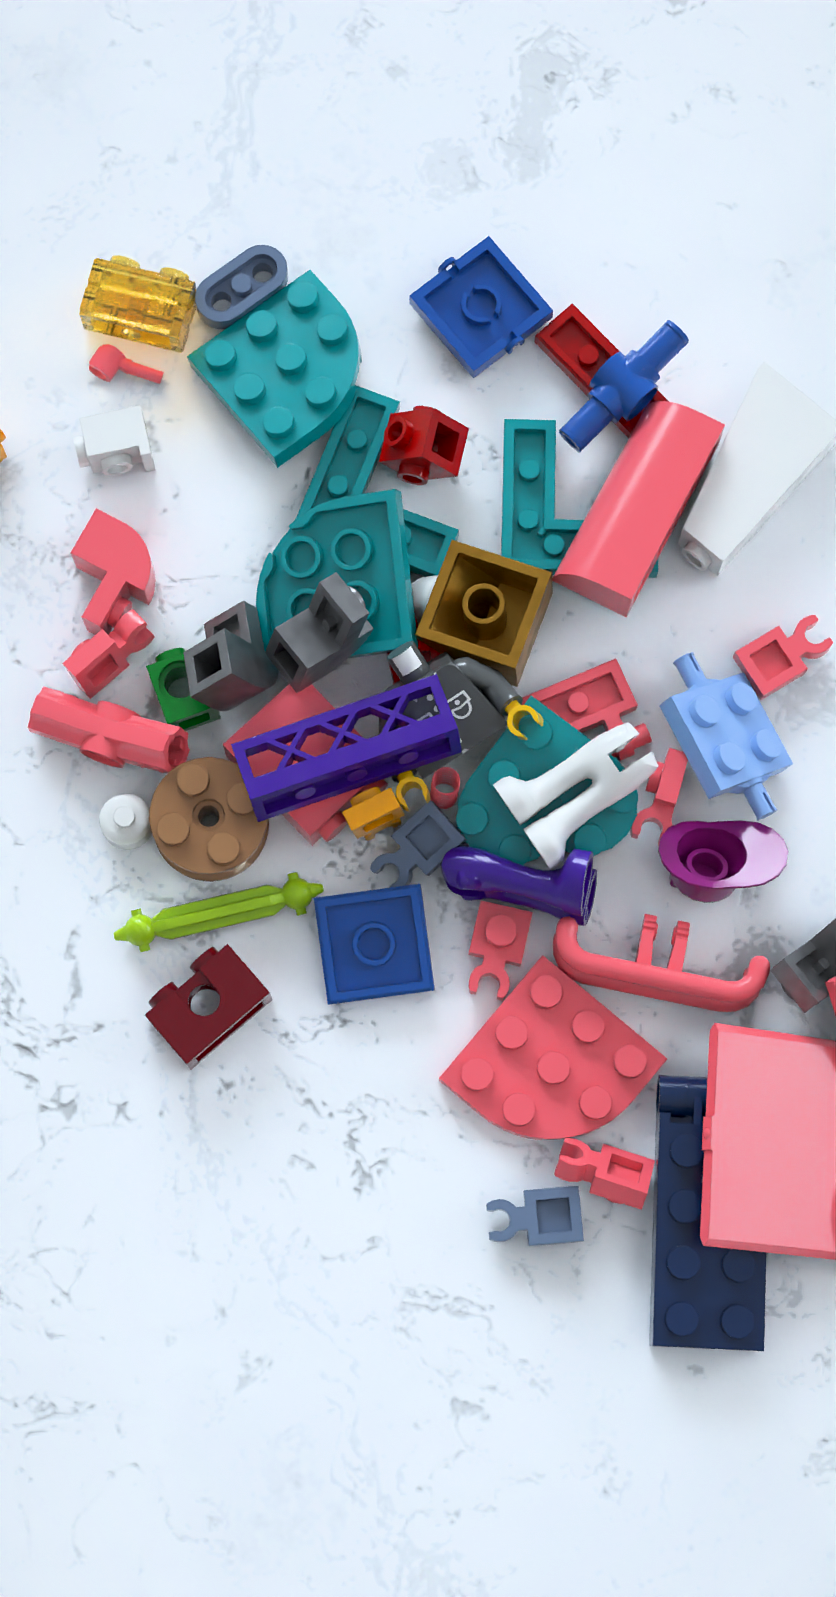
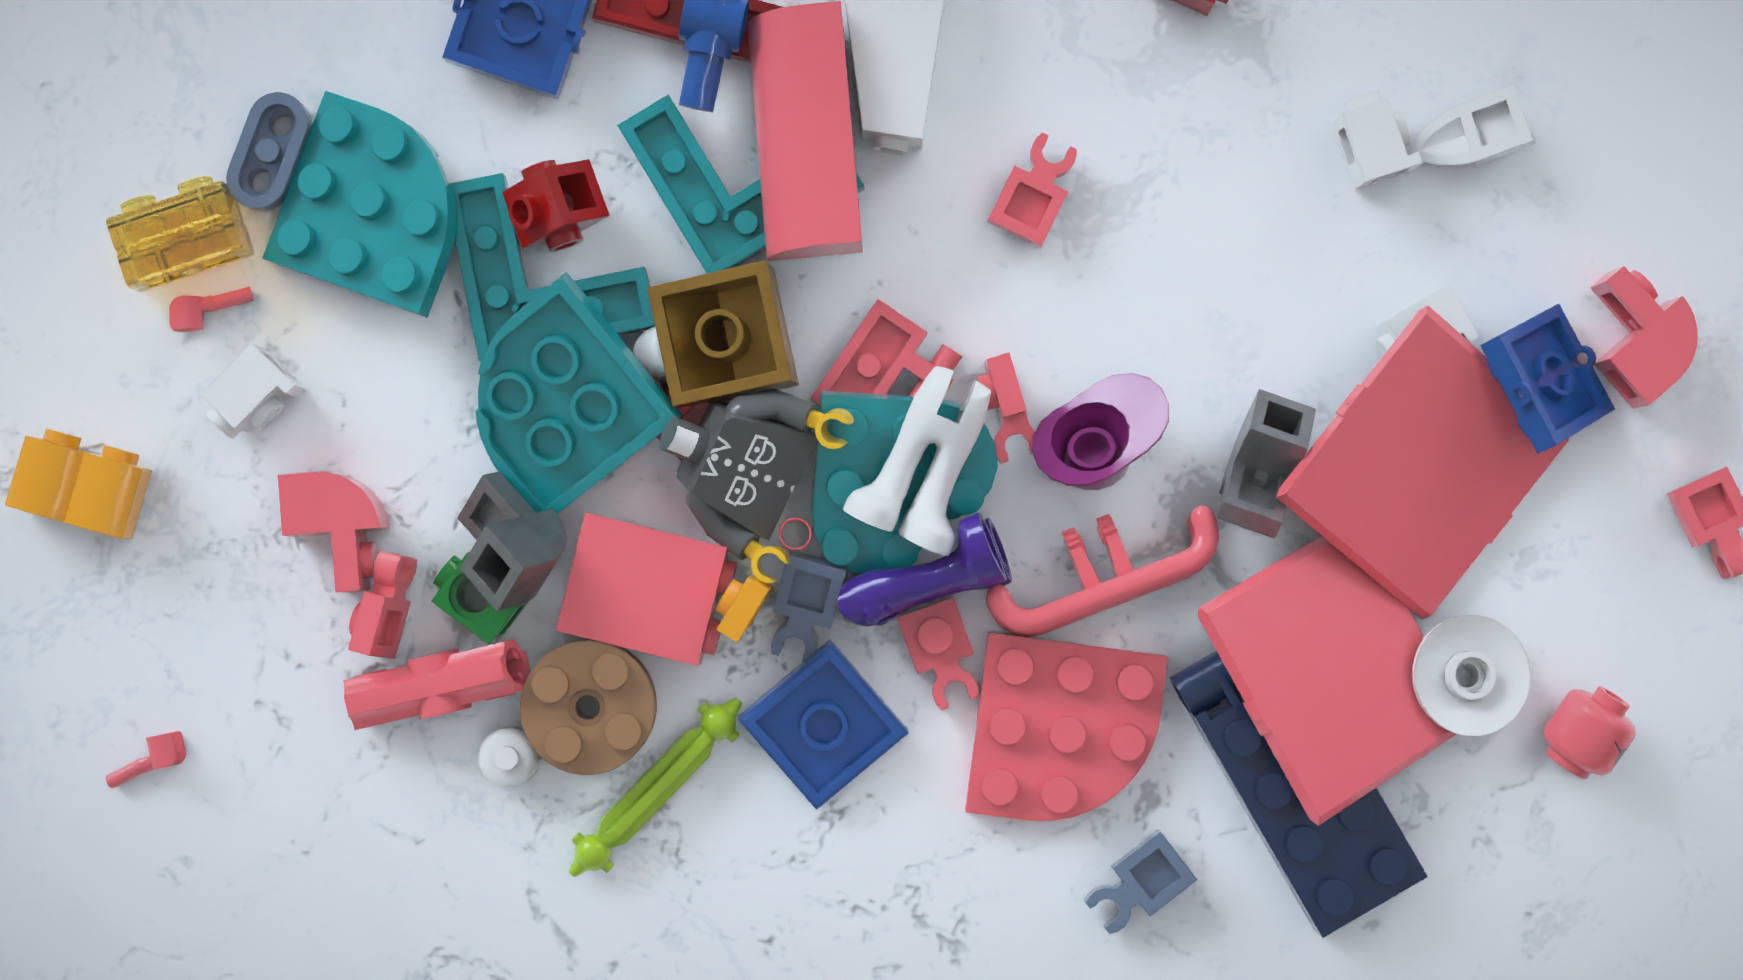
camera: 30 degrees left, 10 degrees up
dark red brick [145,944,273,1070] -> none
dark purple fence [231,674,462,822] -> none
flat silver brick [265,572,374,693] -> none
coral plate [554,1138,655,1210] -> none
light blue plate [659,652,793,821] -> none

